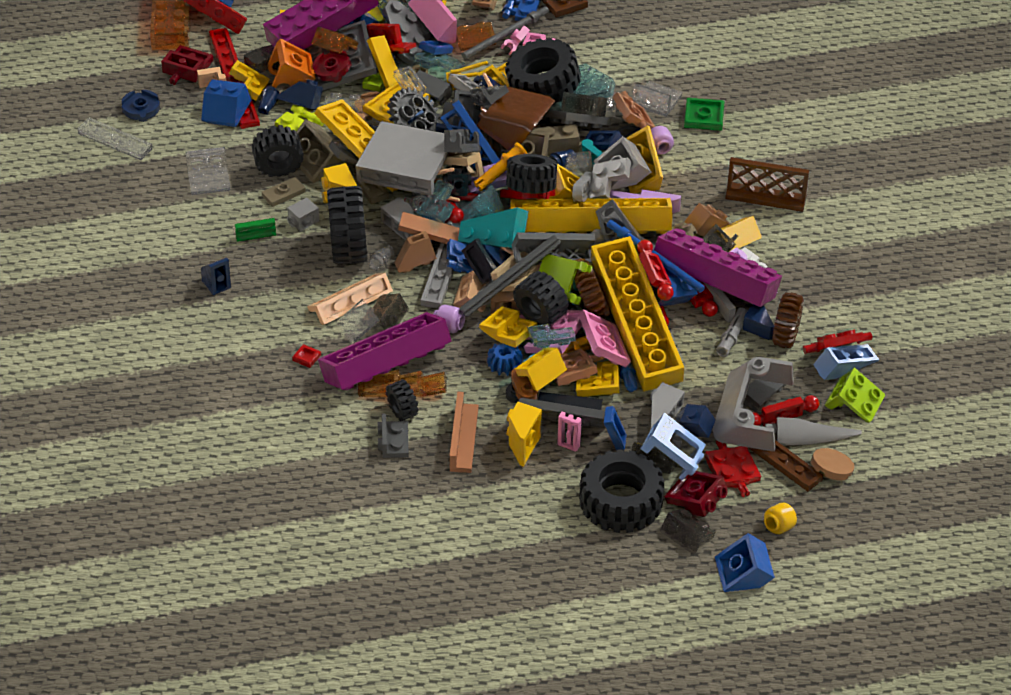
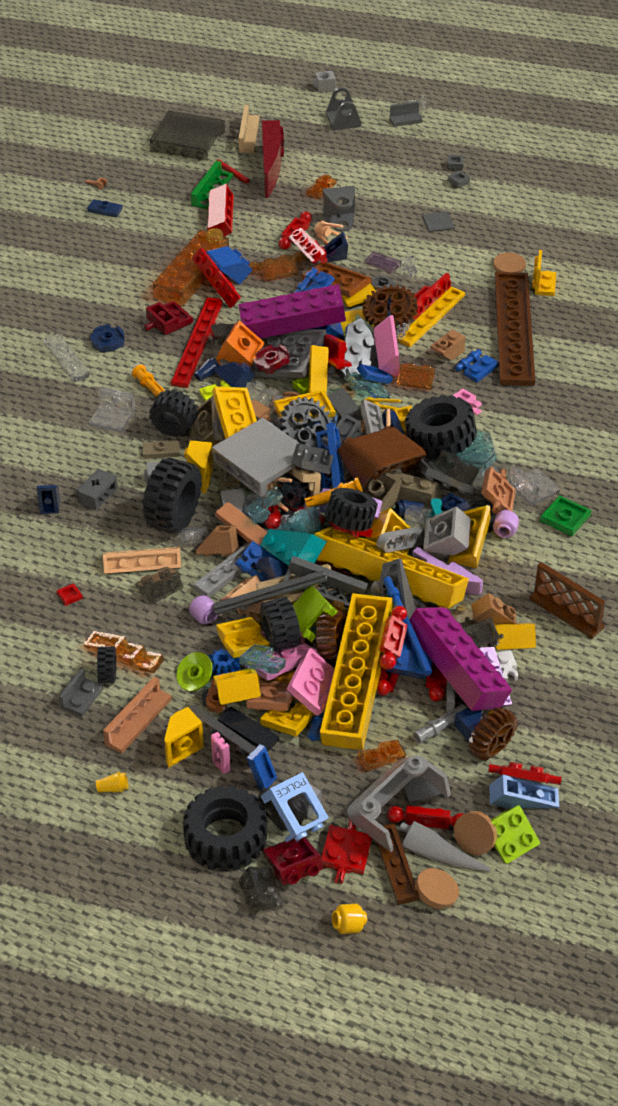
camera: 30 degrees right, 0 degrees up
light nougat bracket [197,67,226,88] -> none
blue slope [201,79,251,127] -> none
yellow plate [229,60,270,101] -> none
green tile [235,218,276,242] -> none
clear orange bracket [311,27,358,54] -> none
magenta brick [318,312,452,390] -> none
clear piece [335,299,380,344] -> none
clear tile [393,66,427,94] -> none
black tile [461,239,496,285] -> none
dark grey bar [462,6,549,60] -> none
dark grey bracket [470,84,509,107] -> none
bright pink plate [501,26,530,55] -> none
light grey plate [589,157,631,199] -> none
light grey slope [650,382,685,428] -> none
dark blue slope [675,404,716,438] -> none
blue slope [715,533,775,592] -> none
none -> dark grey brick [77,468,118,510]
none -> yellow cone [96,771,129,793]
none -> light orange pin [132,364,165,397]
none -> lime dish [177,652,213,692]
none -> clear orange slope [357,739,407,772]
none -> medium nougat tile [454,811,497,856]

